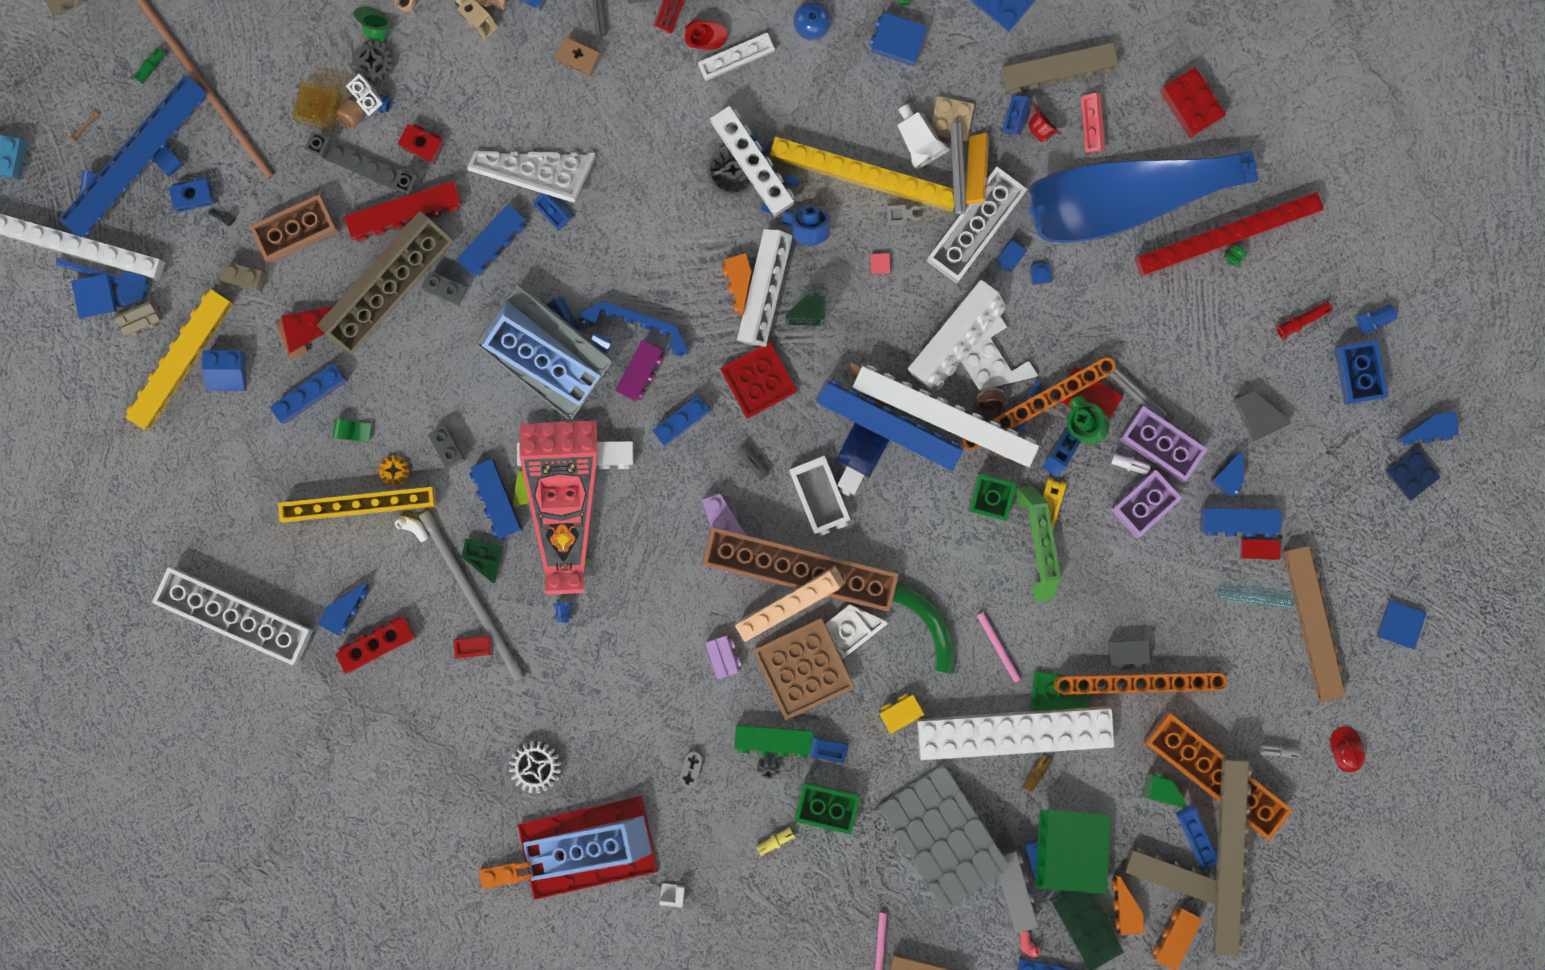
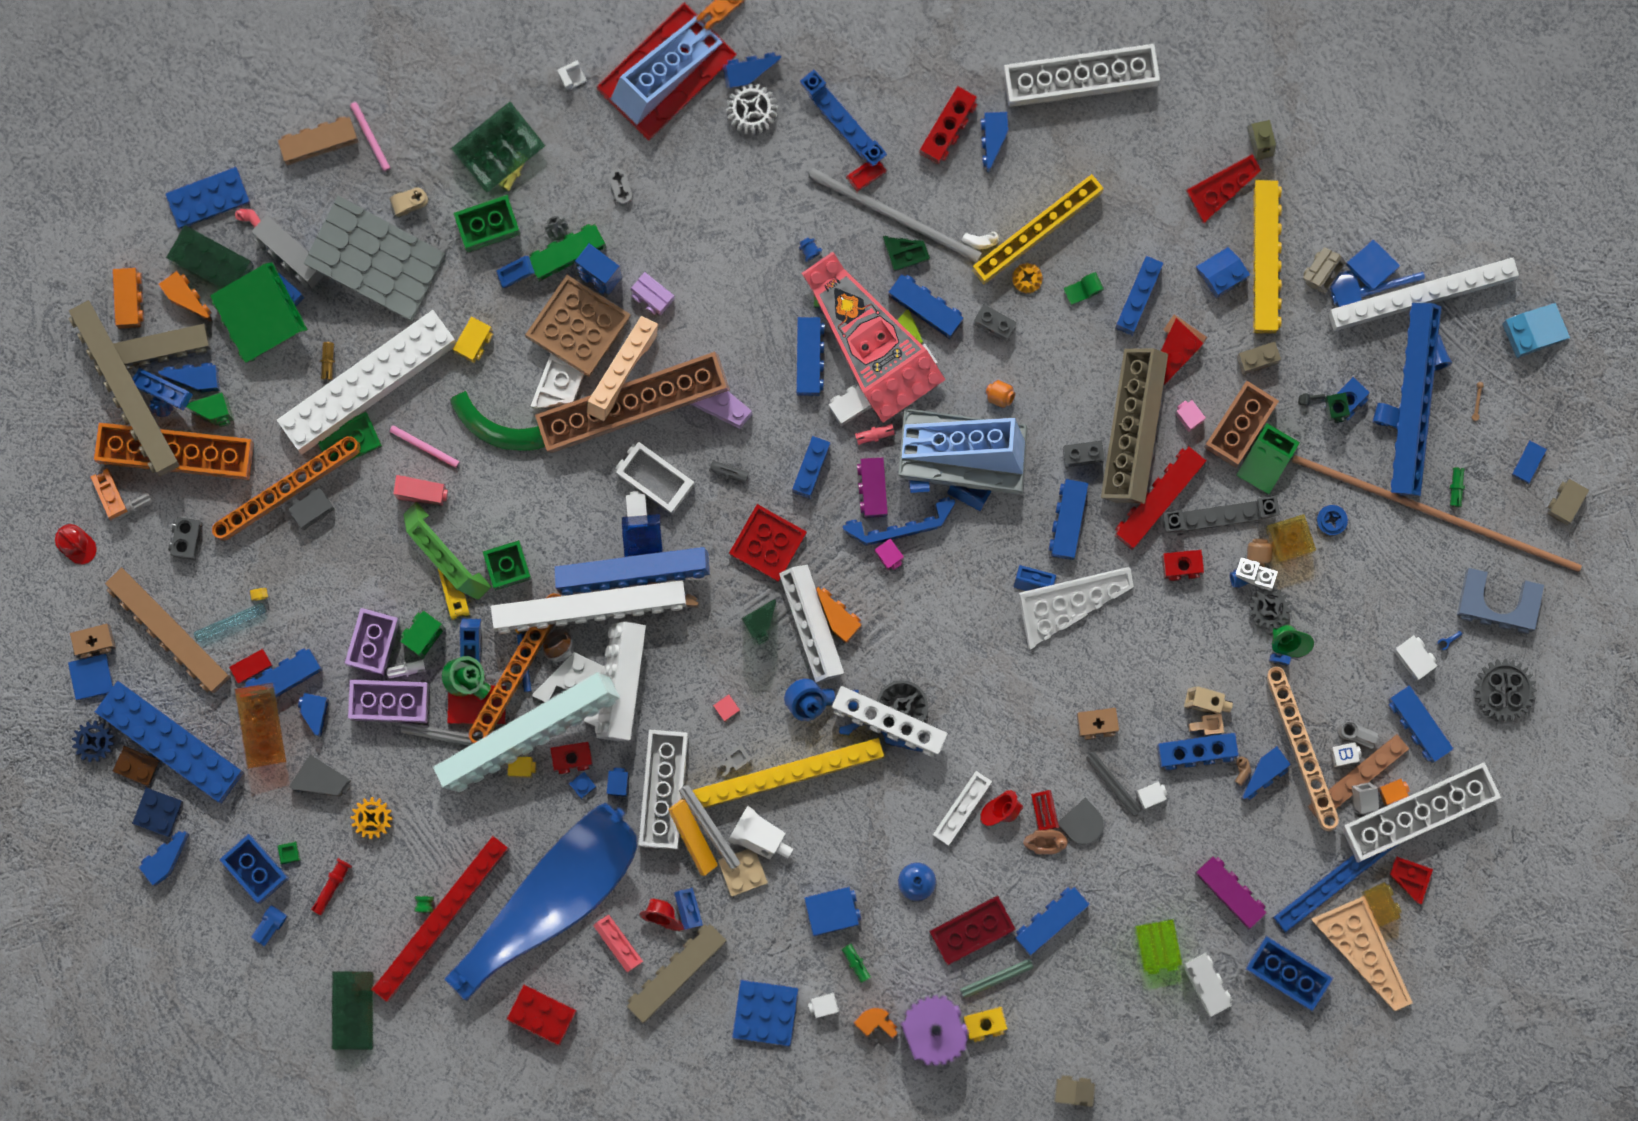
camera: 150 degrees right, 5 degrees down
none -> medium nougat brick [70,624,116,659]
none -> dark blue gear [72,721,115,763]
none -> orange plate [90,468,128,520]
none -> blue brick [95,681,245,804]
none -> reddish brown plate [113,746,160,786]
none -> blue gear [149,397,173,417]
none -> blue slope [158,363,220,393]
none -> dark grey brick [168,517,202,560]
none -> clear orange brick [234,682,286,769]
none -> yellow axle [250,588,268,601]
none -> green tile [277,841,301,865]
none -> clear green slope [331,971,374,1050]
none -> light orange gear [350,797,393,839]
none -> tan piece [389,188,428,217]
none -> coral slope [393,475,448,506]
none -> green brick [400,610,445,659]
none -> light aqua brick [433,672,620,792]
none -> clear green slope [450,101,546,193]
none -> yellow brick [508,757,536,778]
none -> red brick [550,741,593,775]
none -> blue brick [575,243,622,295]
none -> blue slope [723,52,781,88]
none -> blue brick [797,317,824,396]
none -> blue slope [800,69,887,166]
none -> coral pin [855,423,895,445]
none -> dark pink brick [875,539,904,570]
none -> orange head [986,380,1016,408]
none -> bright pink brick [1176,400,1206,432]
none -> red wing [1185,154,1261,223]
none -> green slope [1236,423,1300,495]
none -> olive torso [1247,120,1276,160]
none -> blue tile [1269,654,1291,666]
none -> blue gear [1317,505,1348,535]
none -> dark green brick [1325,392,1350,423]
none -> blue tile [1511,441,1547,484]

